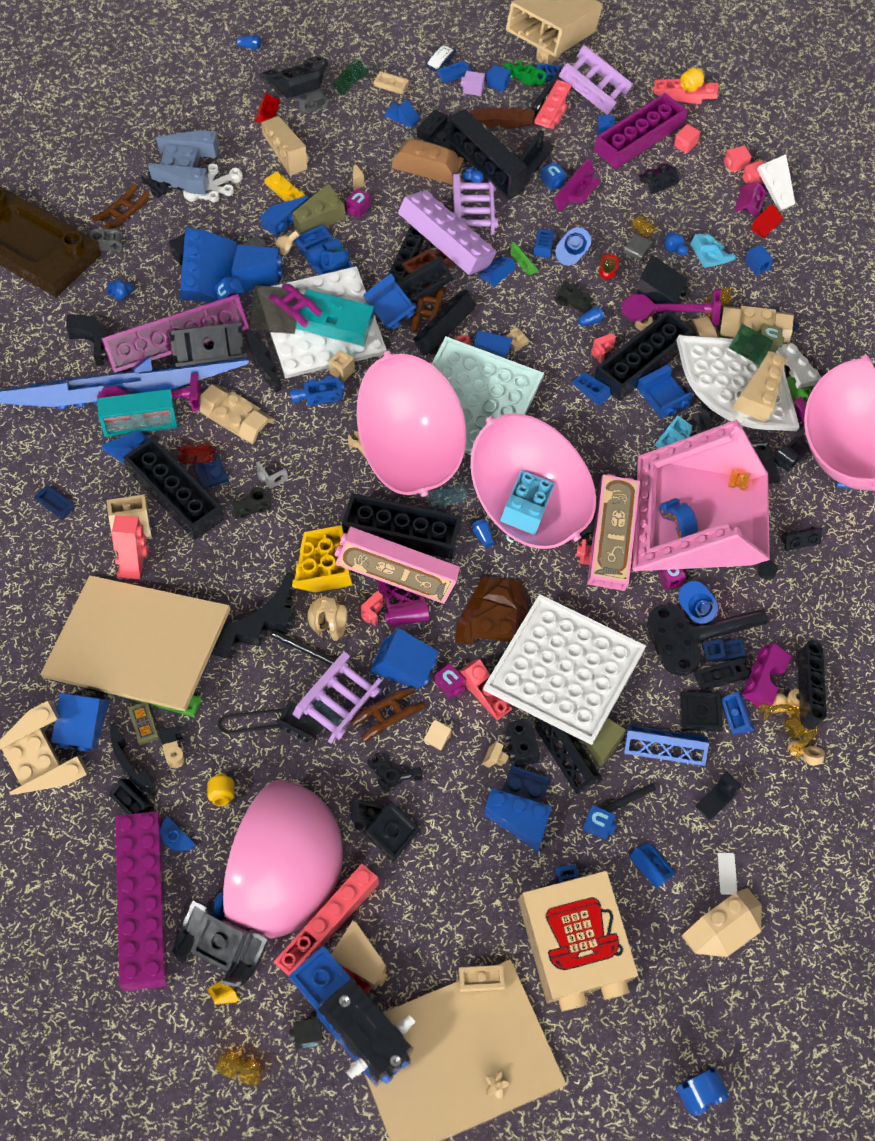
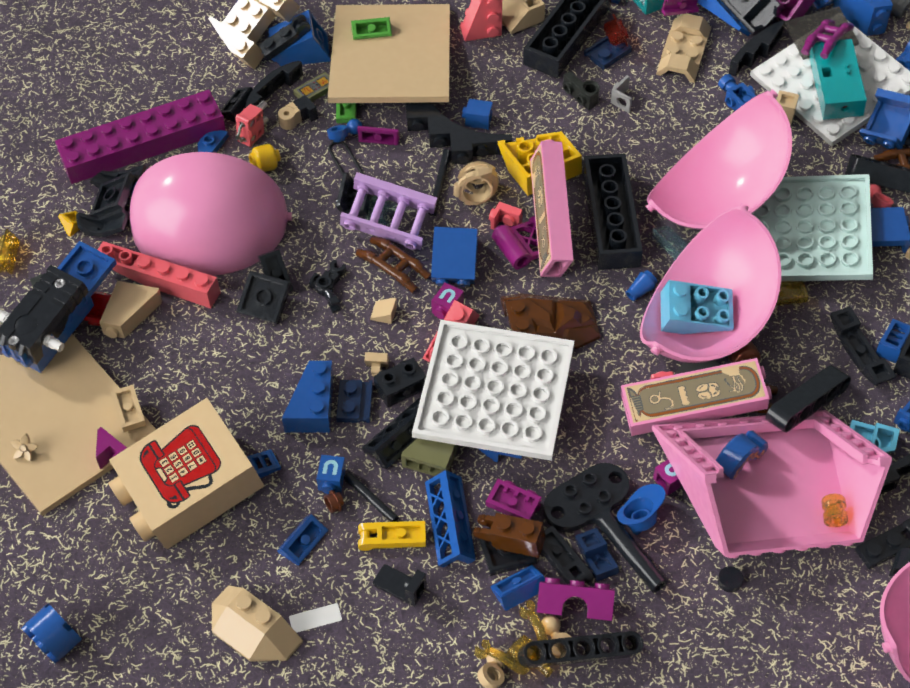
camera: 75 degrees right, 5 degrees down
black hinge [781,526,822,551] -> none
none -> magenta slope [96,427,127,469]
none -> coral piece [235,101,269,147]
none -> black hinge [259,14,311,60]
none -> copper plate [324,490,344,513]
none -> blue plate [327,119,363,142]
none -> bright green slope [351,17,392,40]
none -> magenta slope [358,126,400,145]
none -> yellow plate [358,521,426,551]
none -> blue brick [462,99,493,130]
none -> reddish brown hinge [473,513,546,558]
none -> magenta bracket [486,479,541,520]
none -> black beam [765,365,851,433]
none -> black slope [830,306,896,386]

